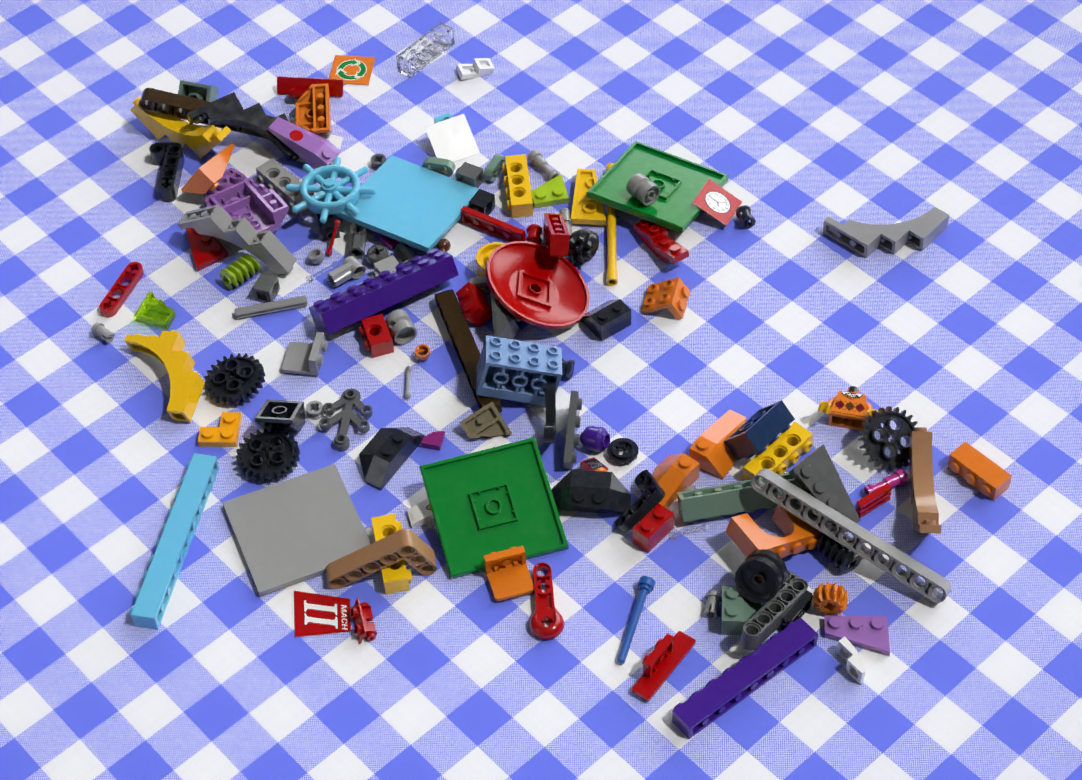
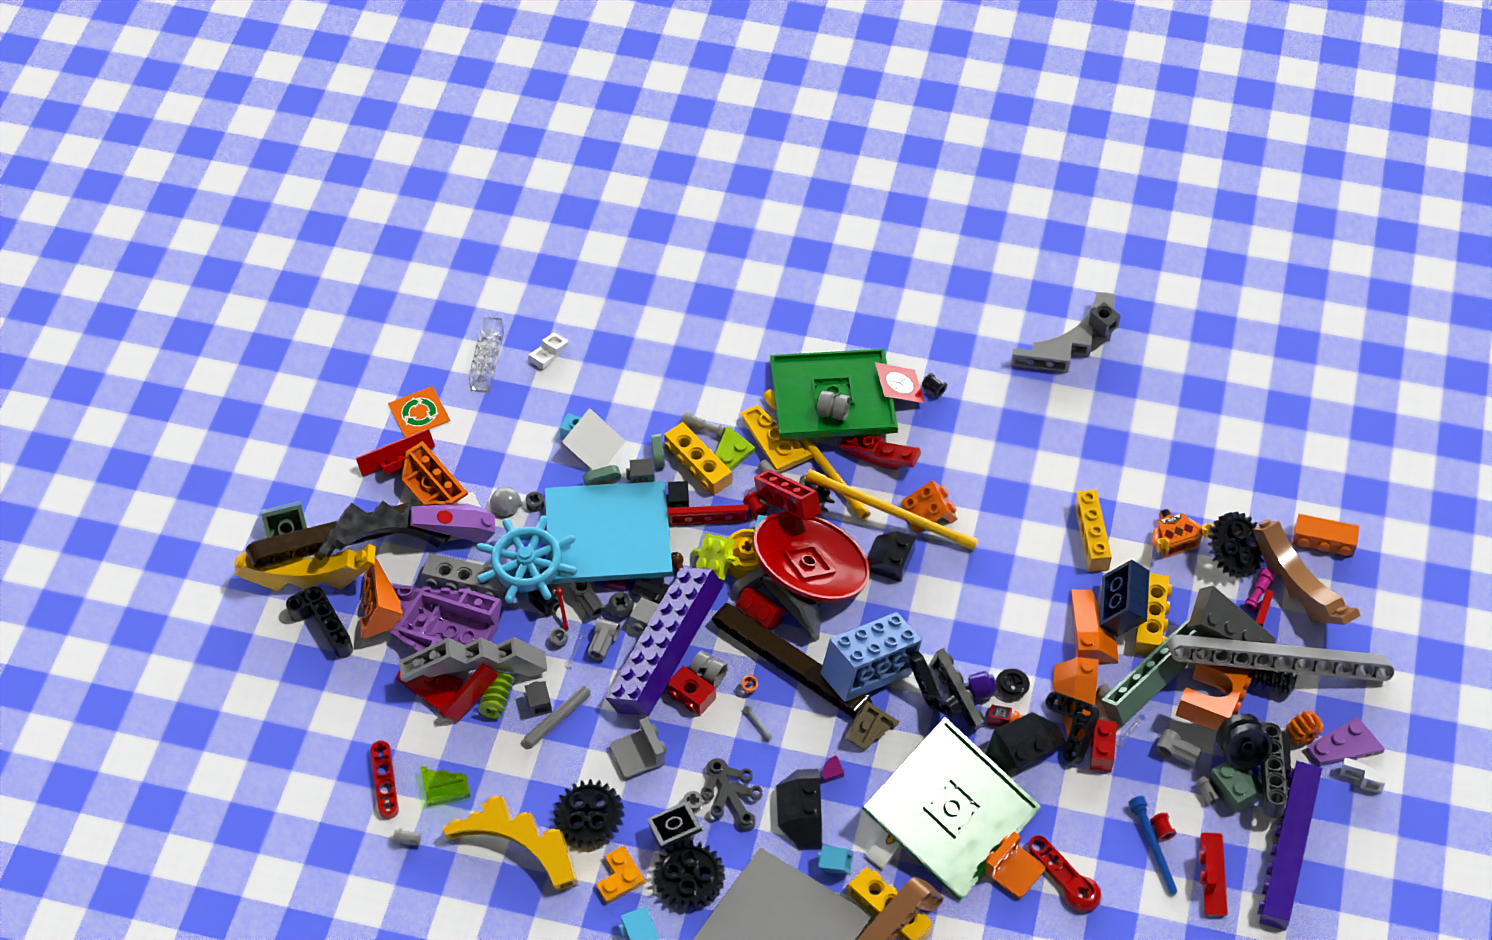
camera: 35 degrees left, 5 degrees up
none -> red tile [441,664,499,722]
none -> light grey hair [490,487,522,516]
none -> neon yellow plate [692,533,740,580]
none -> yellow piece [805,469,978,550]
none -> medium azure brick [817,845,854,875]
none -> yellow brick [1074,490,1112,572]
none -> dark grey brick [1088,302,1121,337]
none -> red bush [1150,813,1177,842]
none -> light grey piece [1155,729,1202,767]

